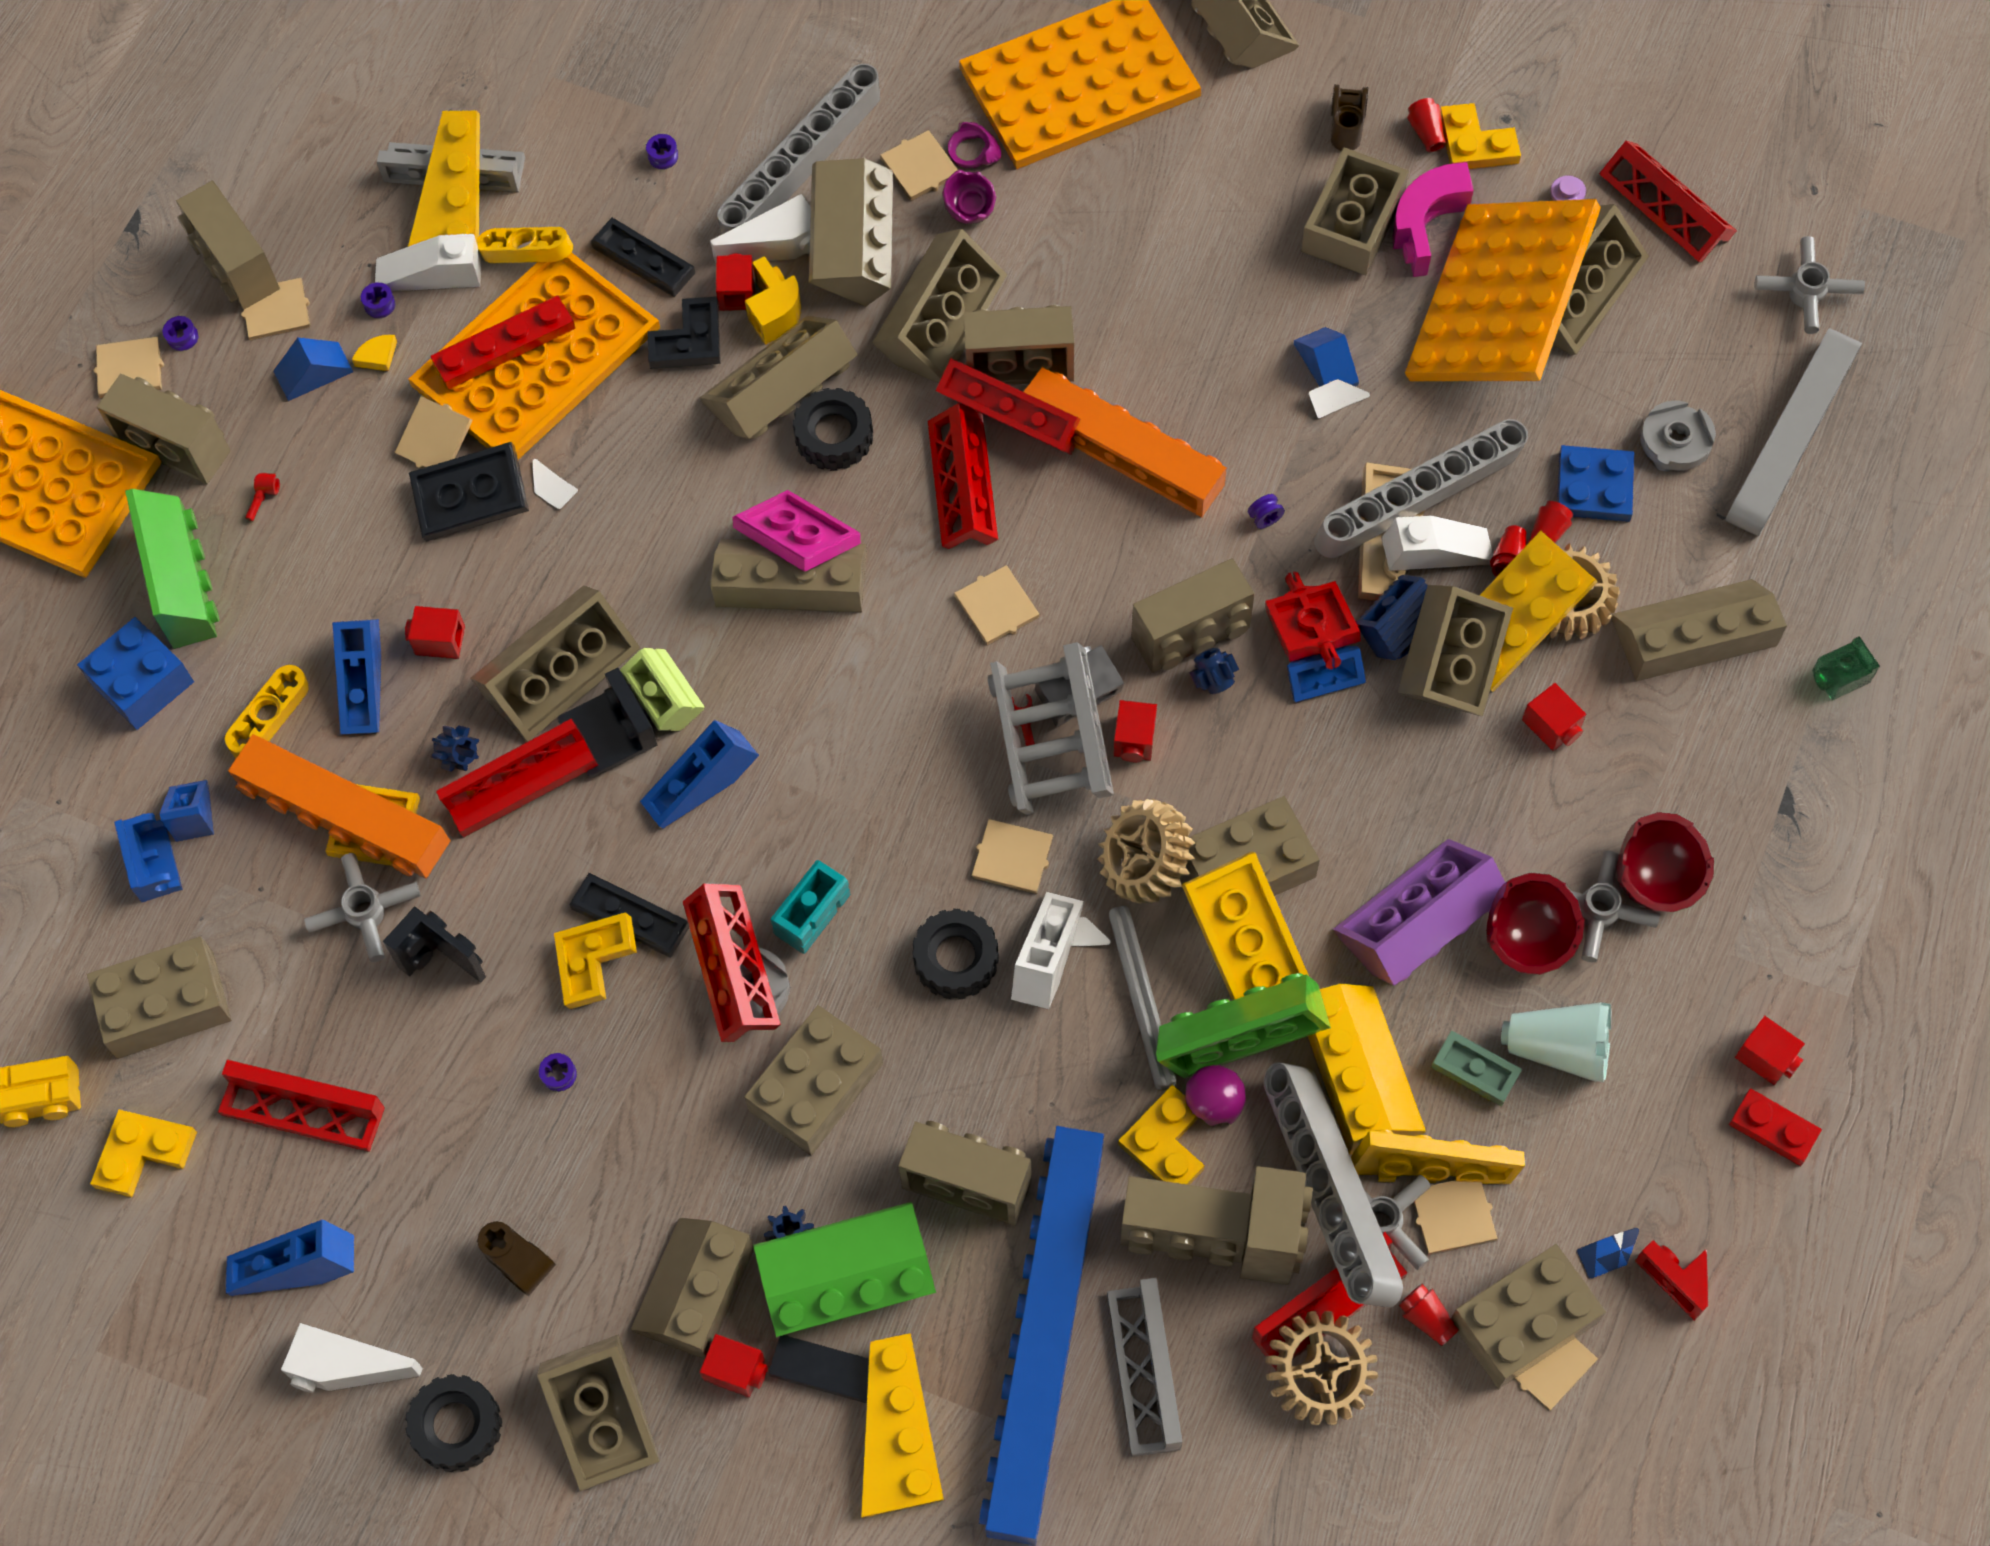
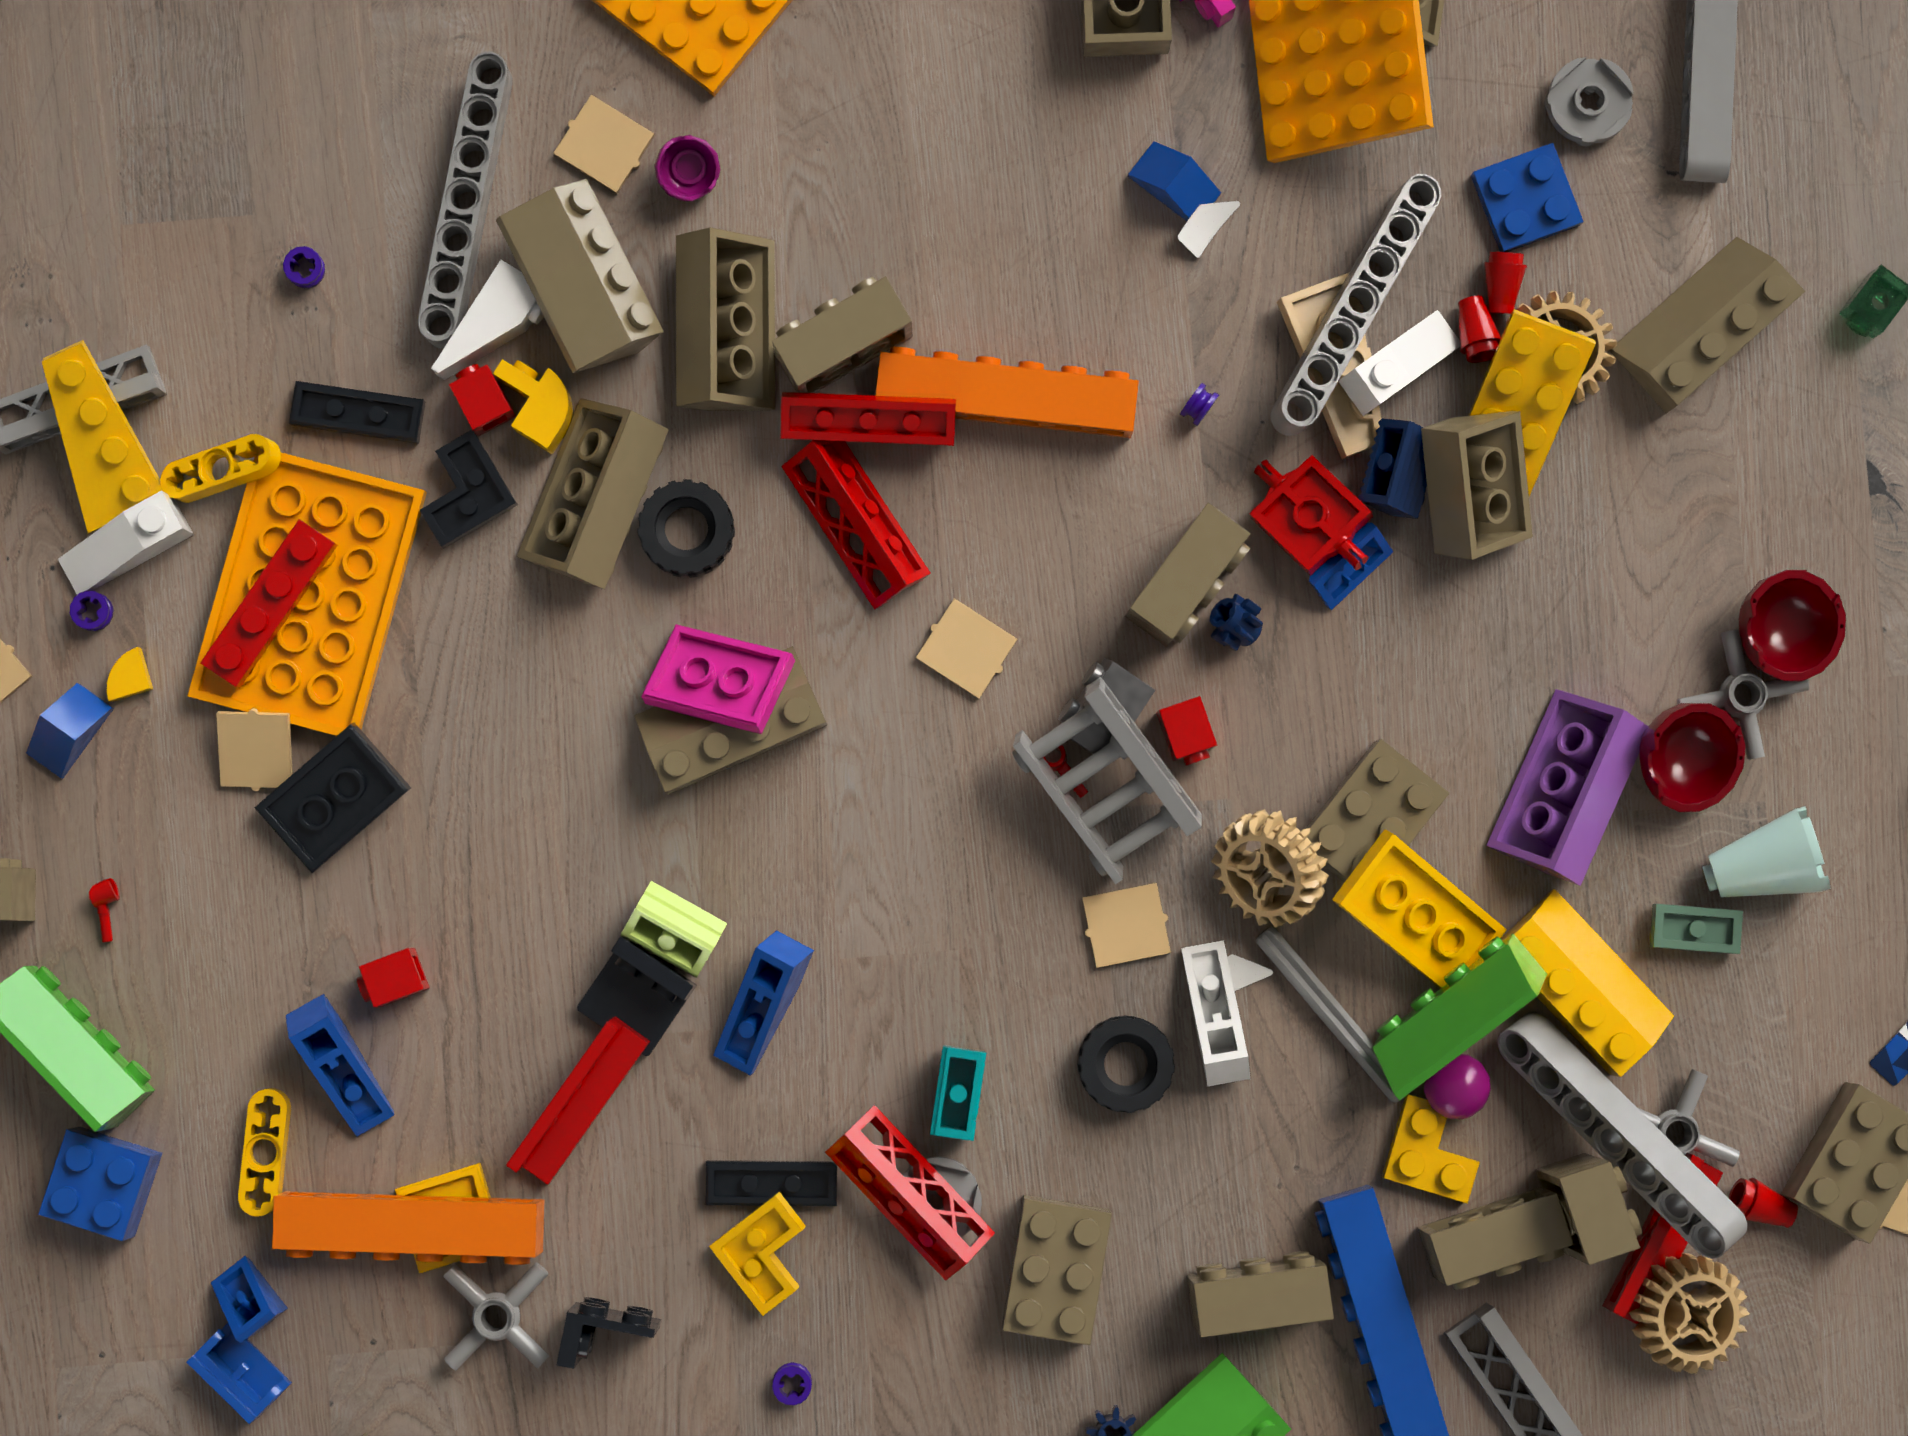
camera: 35 degrees left, 20 degrees up
dark blue gear [431,725,479,772] -> none
dark tan slope [470,585,640,742] -> none
white sticker [532,459,578,509] -> none
magenta piece [948,122,1002,168] -> none
yellow wing [1351,1129,1525,1184] -> none
tan piece [1414,1180,1498,1255] -> none
red brick [1522,683,1587,751] -> none

